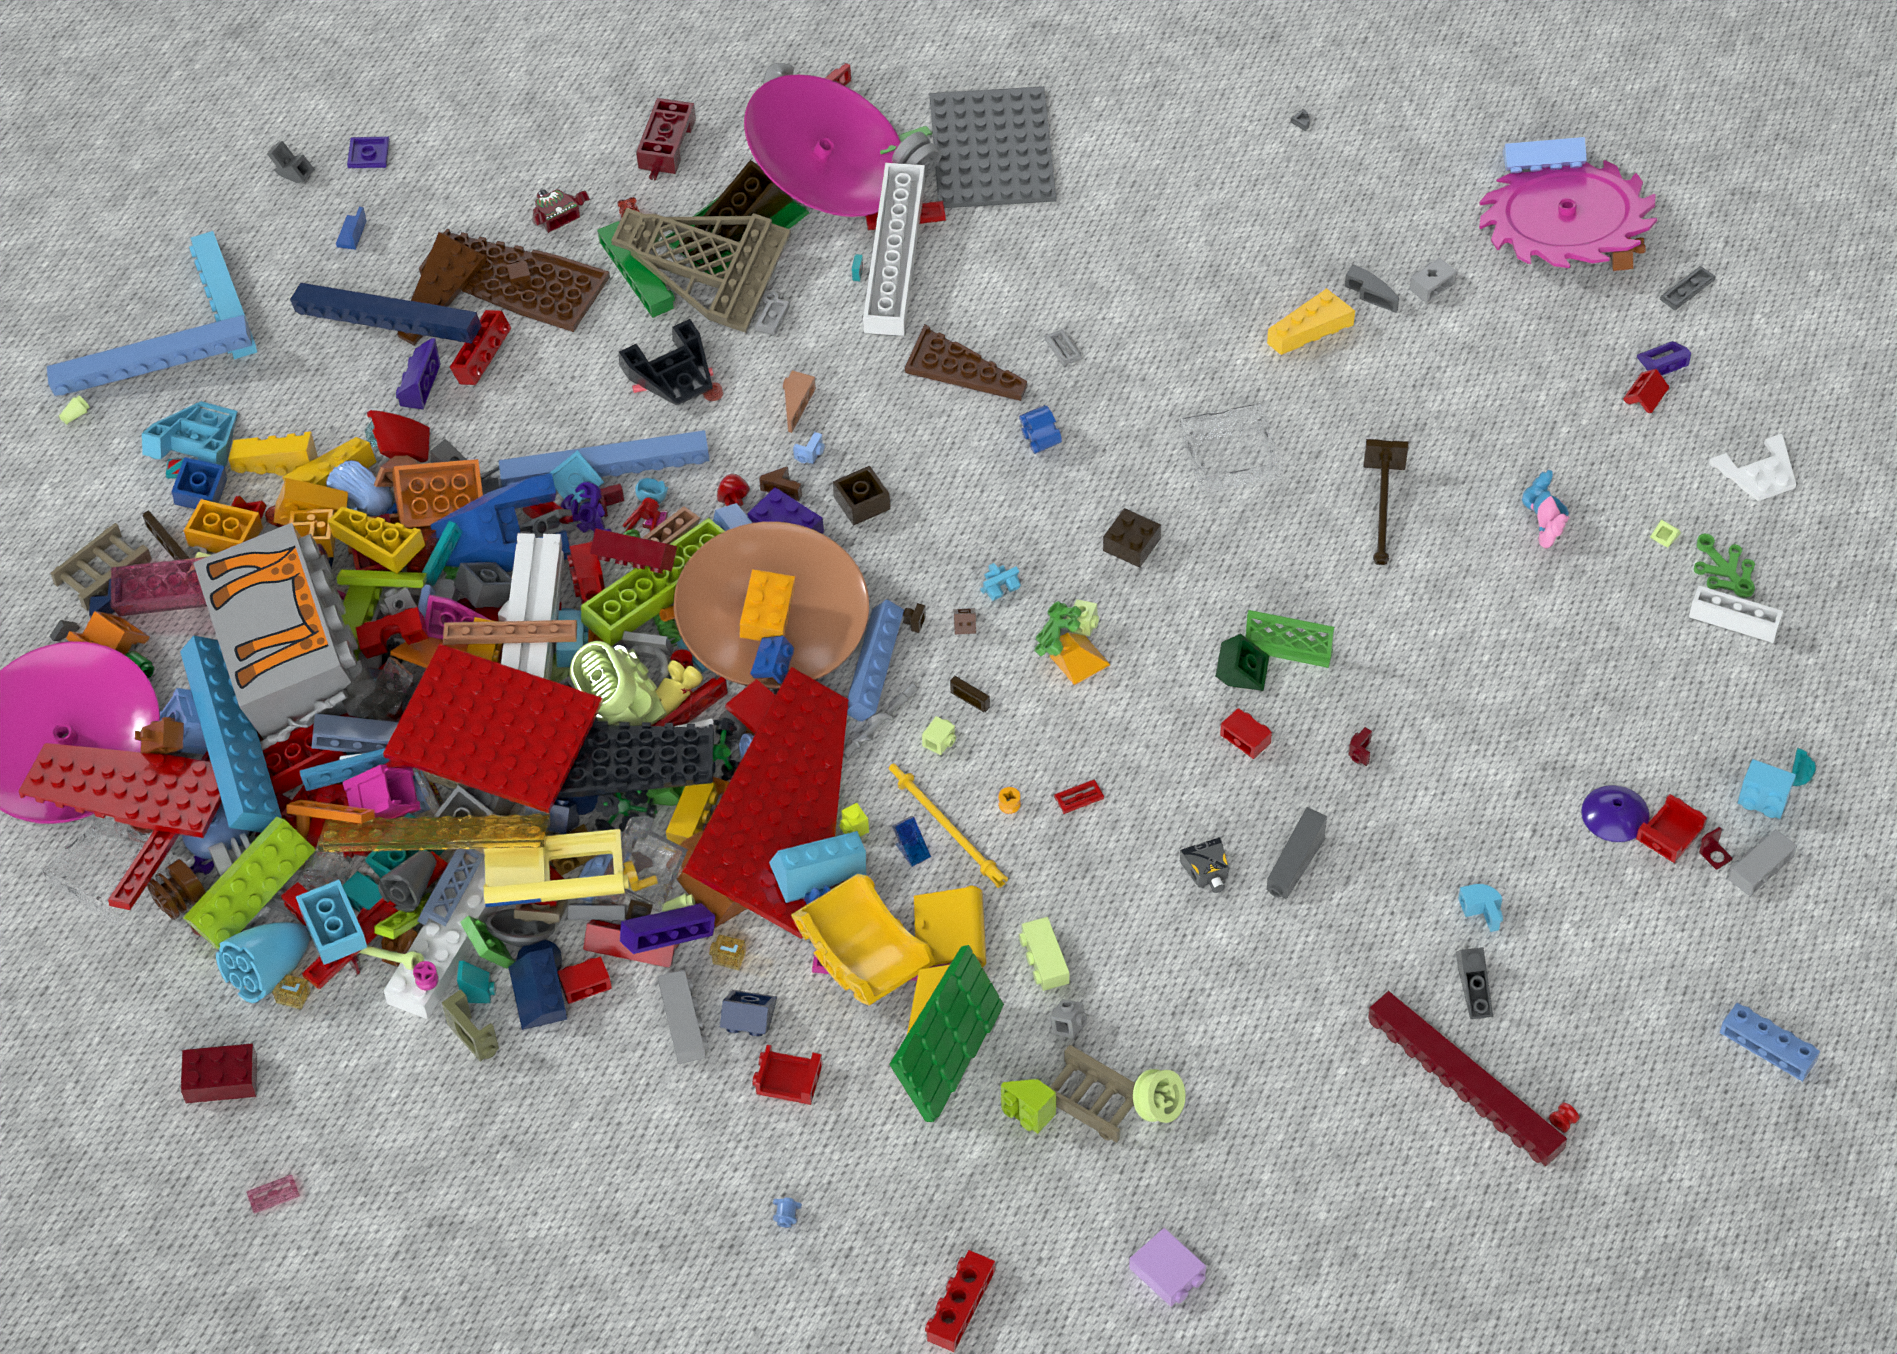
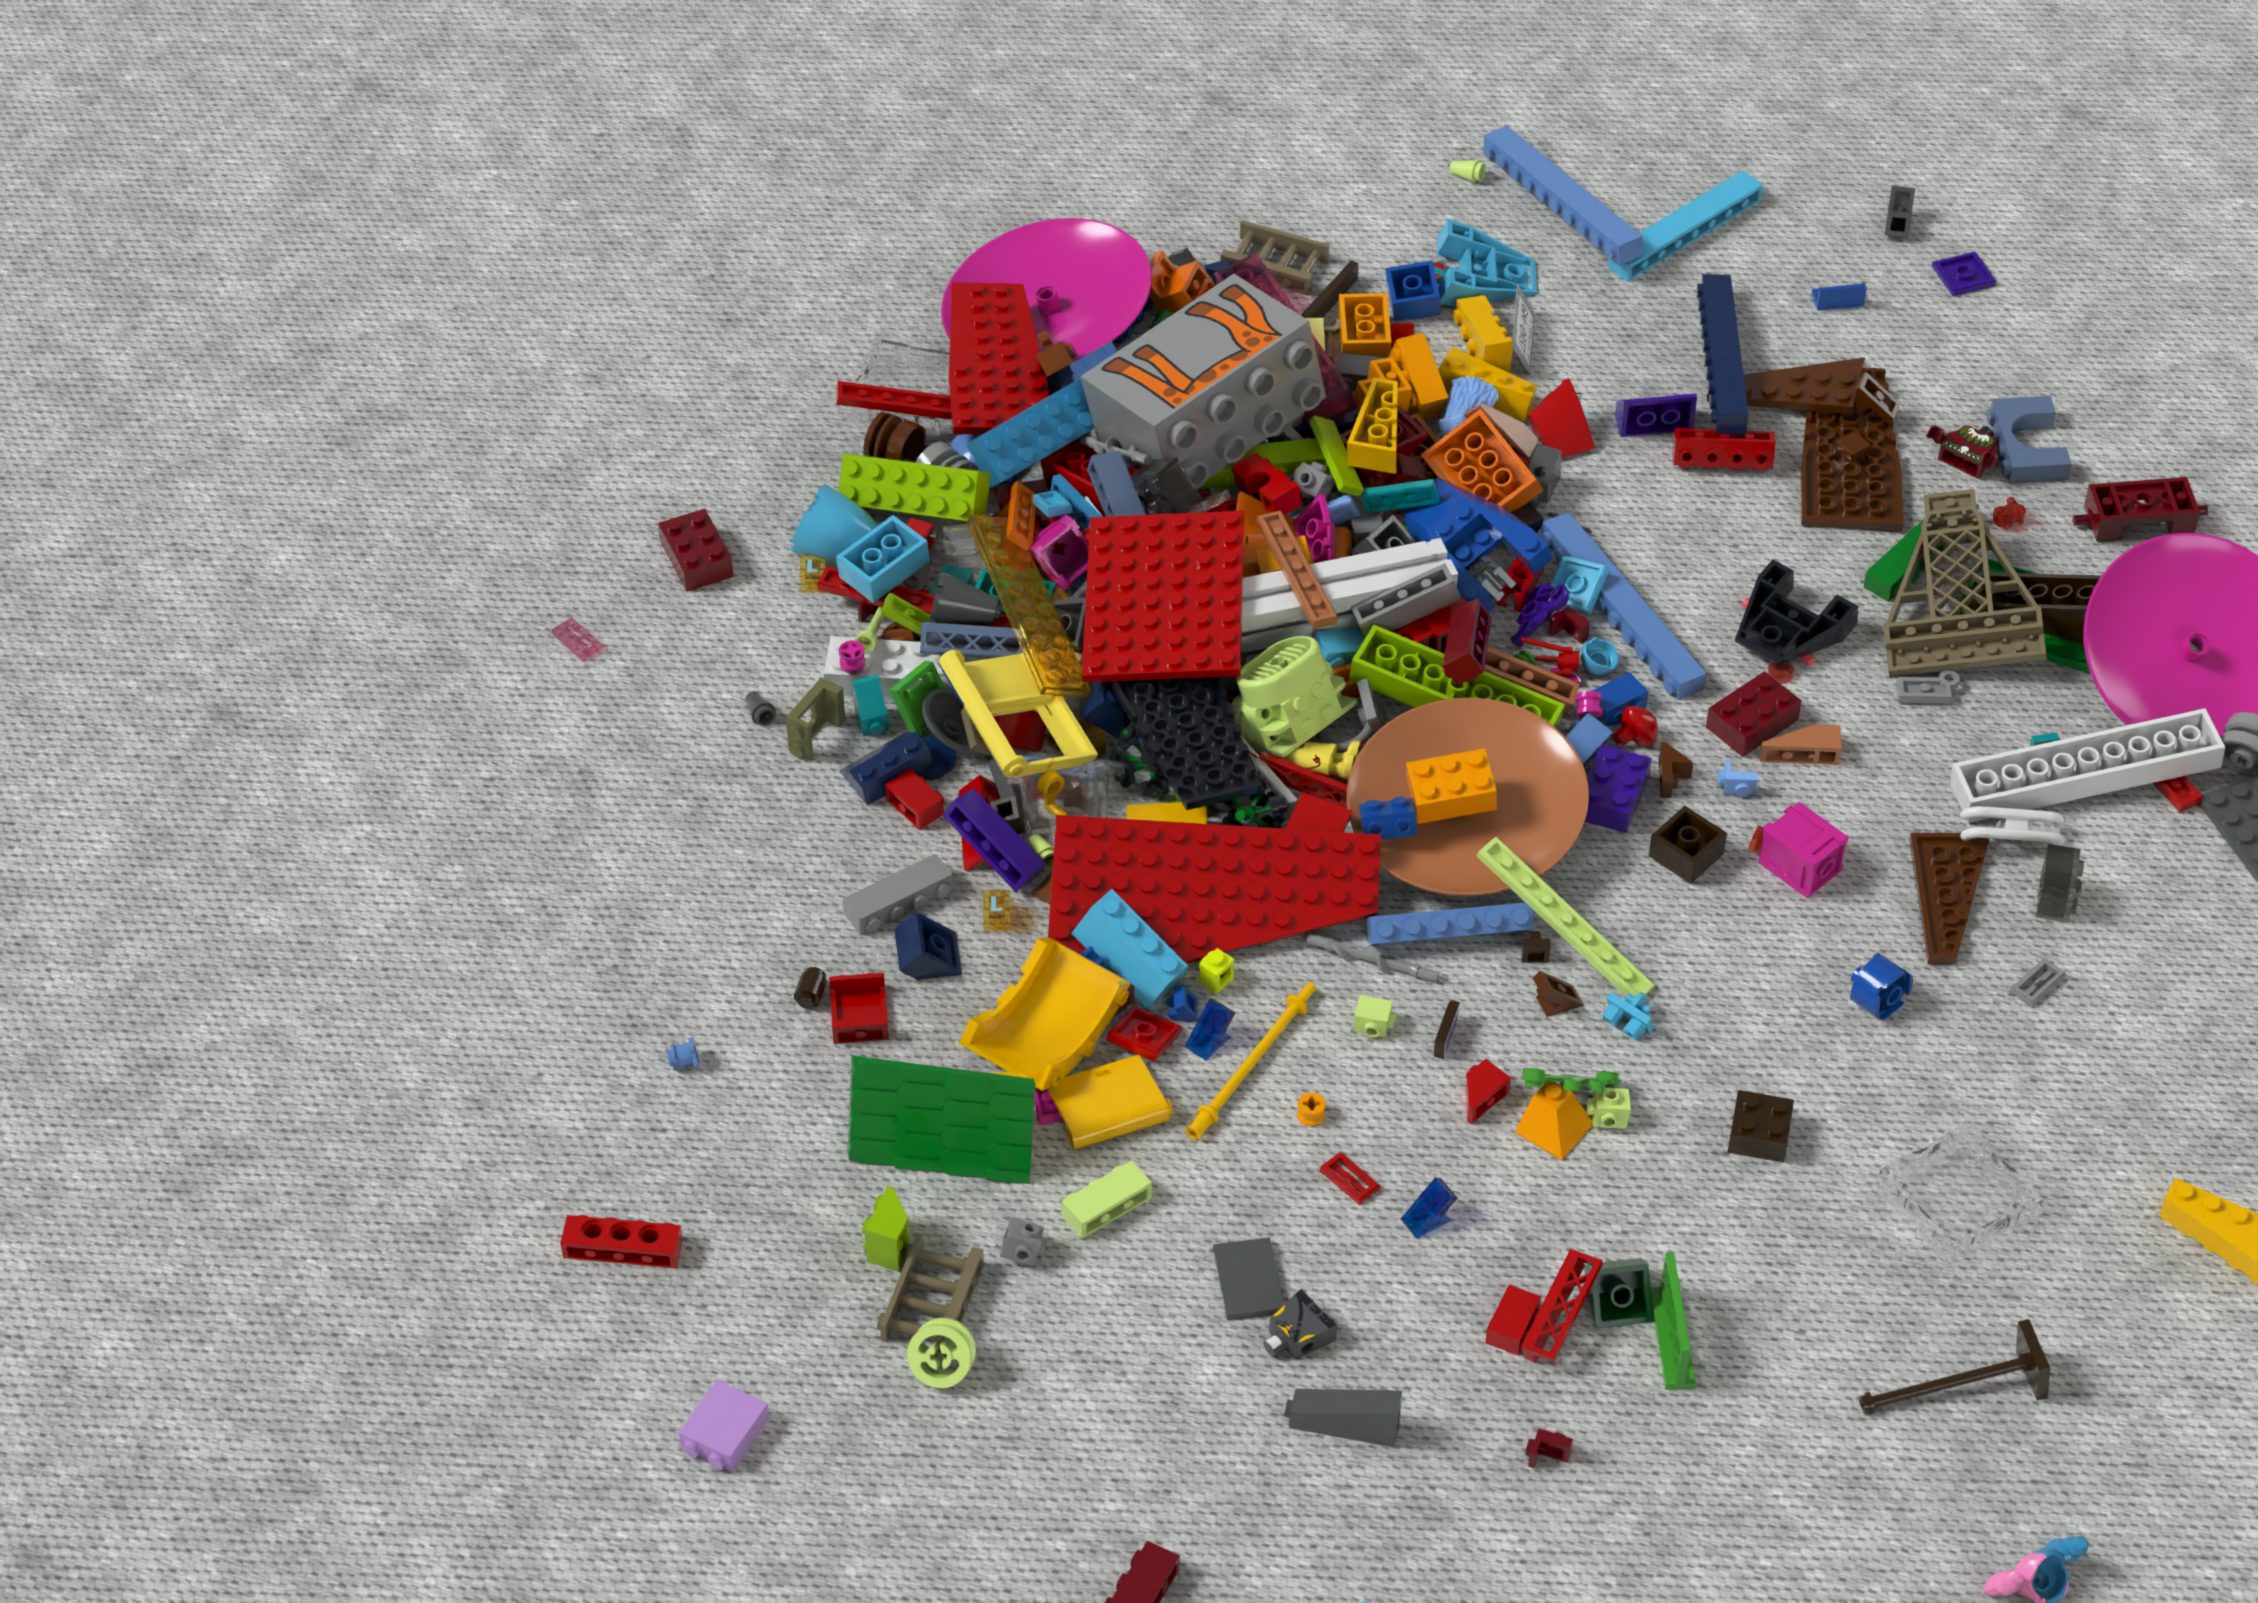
camera: 70 degrees right, 5 degrees down
none -> dark grey cone [745,691,776,726]
none -> dark brown brick [794,967,827,1009]
none -> medium azure tile [1033,490,1073,518]
none -> red tile [1106,1005,1182,1062]
none -> blue tile [1166,984,1198,1022]
none -> dark grey tile [1213,1237,1284,1320]
none -> light grey brick [1351,563,1461,638]
none -> clear blue slope [1400,1177,1458,1239]
none -> red slope [1466,1059,1511,1124]
none -> yellowish green tile [1476,837,1655,997]
none -> sticker [1513,284,1535,375]
none -> red fence [1521,1249,1603,1363]
none -> dark pink wheel [1576,691,1603,718]
none -> blue brick [1592,672,1649,727]
none -> dark red brick [1706,671,1802,757]
none -> clear red tile [1748,825,1764,853]
none -> dark pink container [1758,802,1849,898]
none -> reddish brown slope [1856,372,1901,423]
none -> white piece [1960,806,2065,848]
none -> sand blue arch [1987,396,2072,483]
none -> clear smoke brick [2035,844,2084,923]

